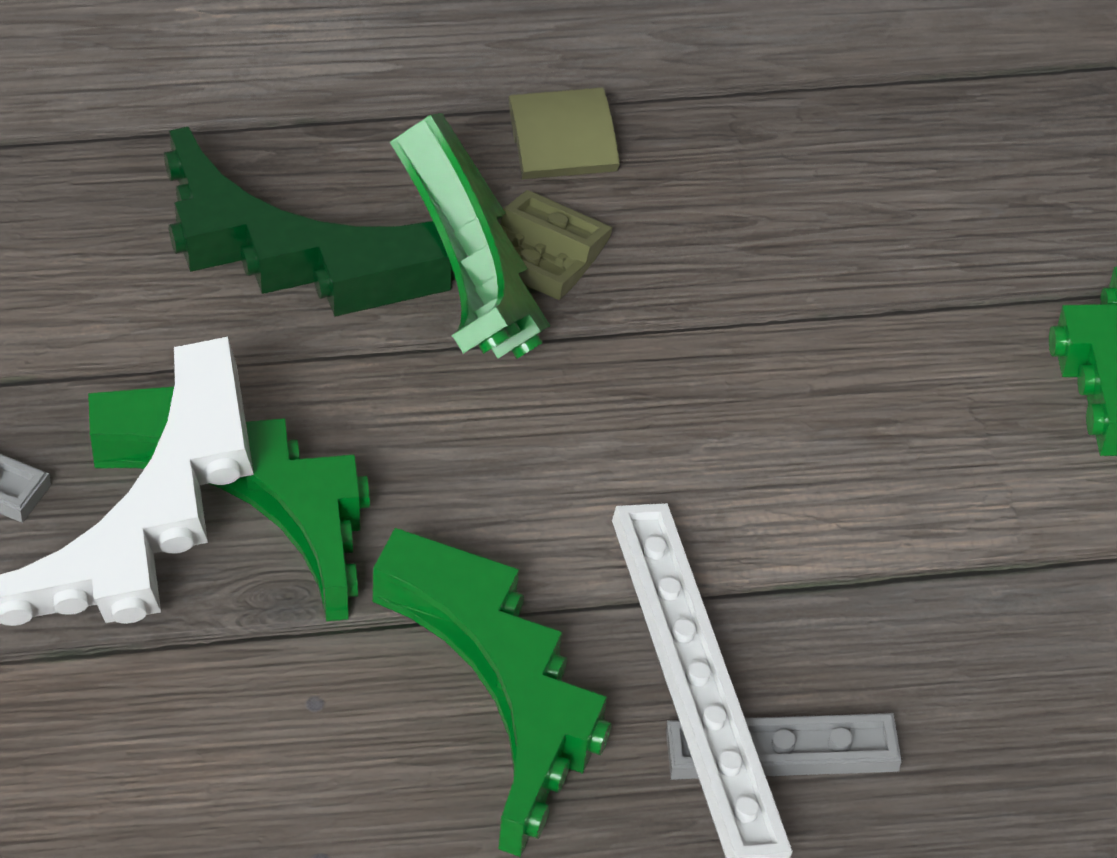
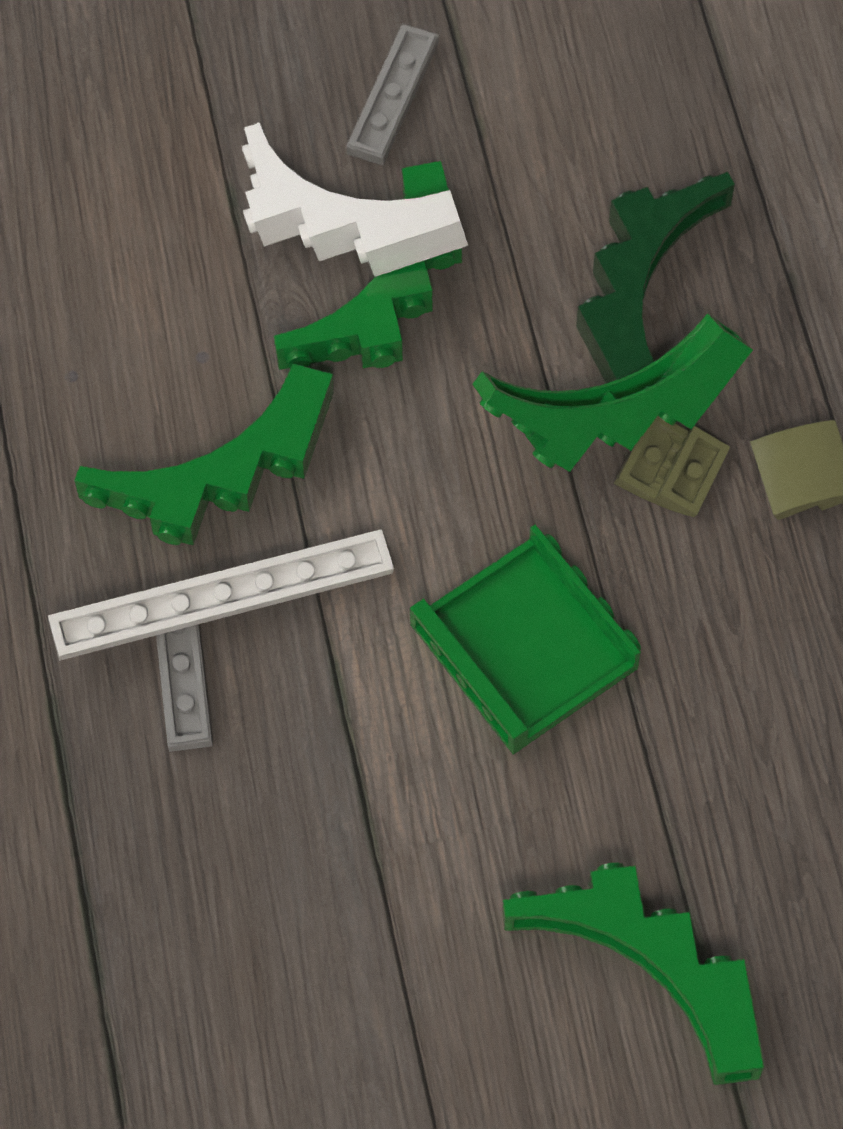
camera: 90 degrees right, 15 degrees up
none -> green panel [410,525,641,755]

